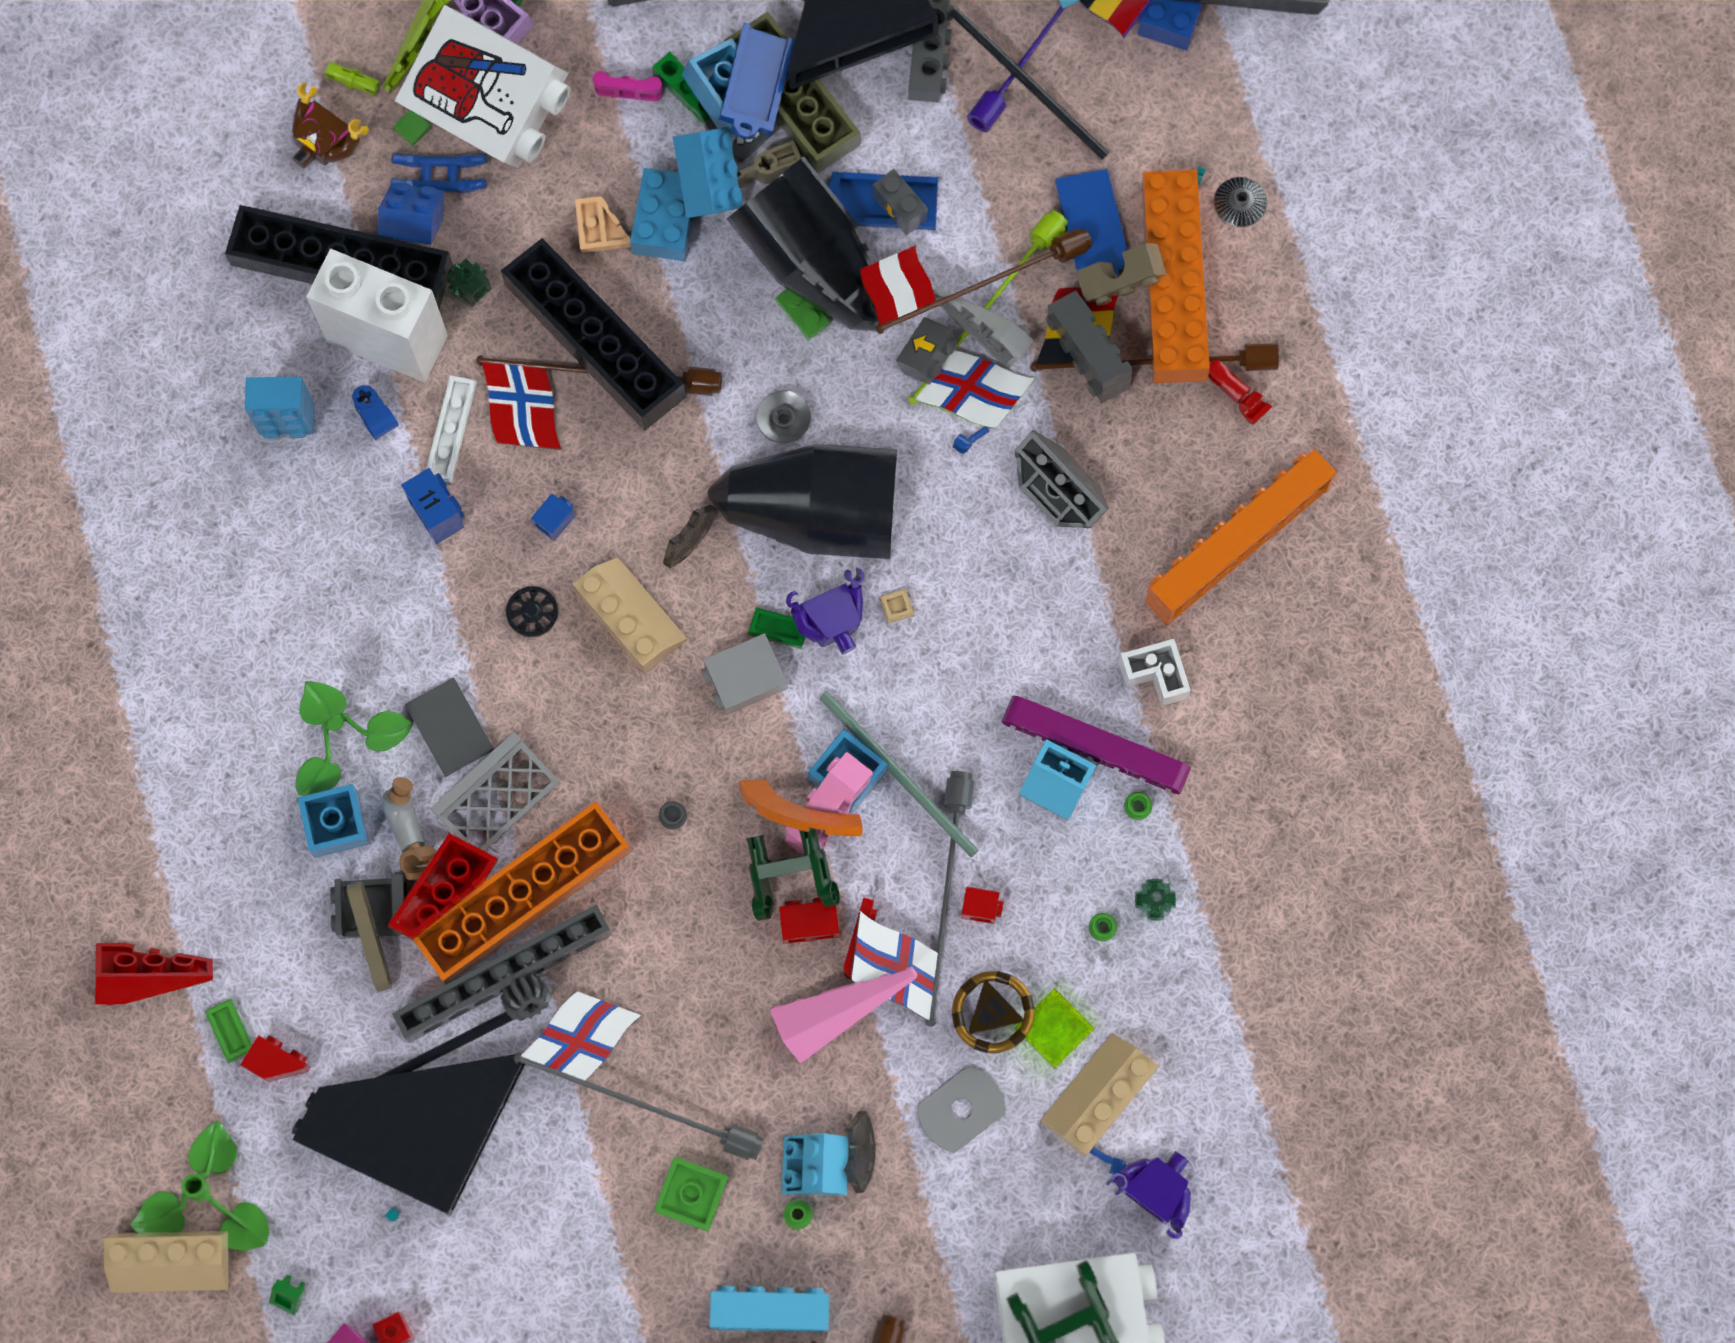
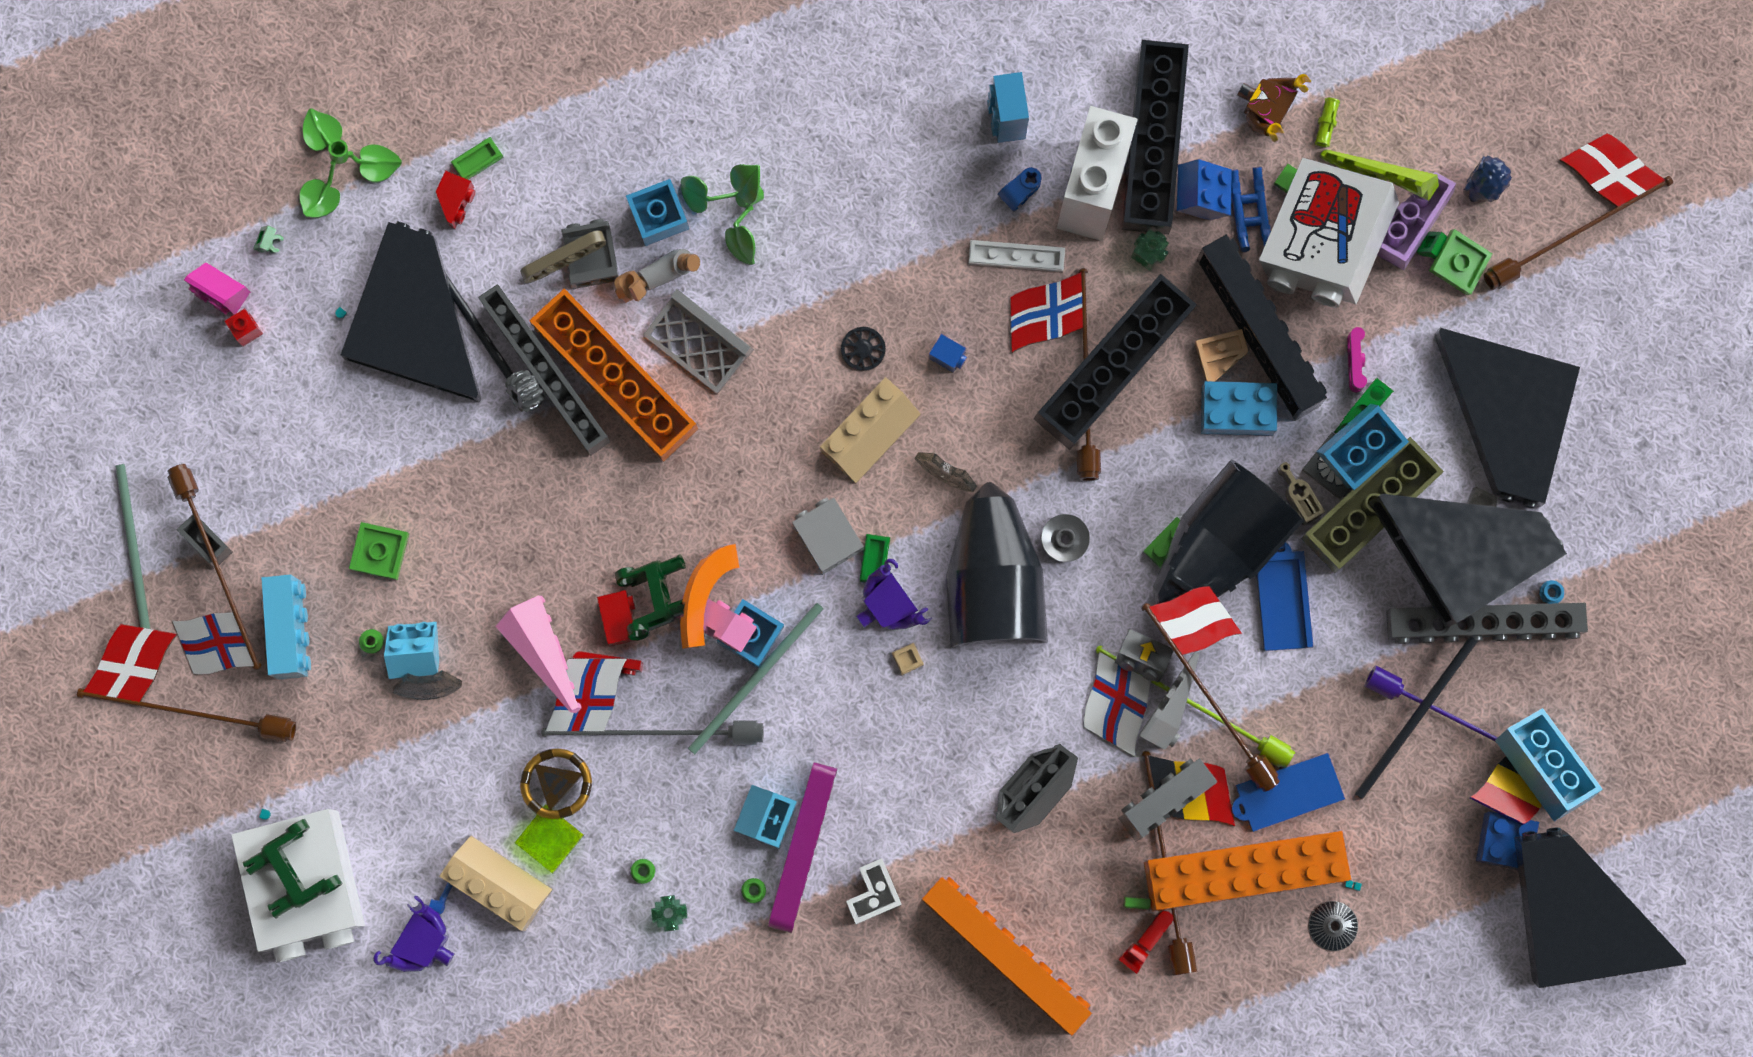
camera: 85 degrees right, 5 degrees up
red wedge [95,943,213,1006] -> none
tan slope [103,1231,229,1293] -> none
red wedge [388,833,498,940] -> none
blue brick [401,468,465,545] -> none
dark grey tile [405,678,494,777] -> none
flag [514,992,764,1160] -> none
dark grey plate [659,801,687,830] -> none
dark azure brick [673,127,742,218] -> none
piece [719,22,795,140] -> none
dark grey brick [873,169,928,236] -> none
light grey piece [918,1066,1005,1153] -> none
blue hand [952,426,989,454] -> none
red brick [961,887,1004,924] -> none
dark tan arch [1076,243,1167,306] -> none
none -> bright green tile [1123,897,1151,909]
none -> black brick [1197,234,1327,421]

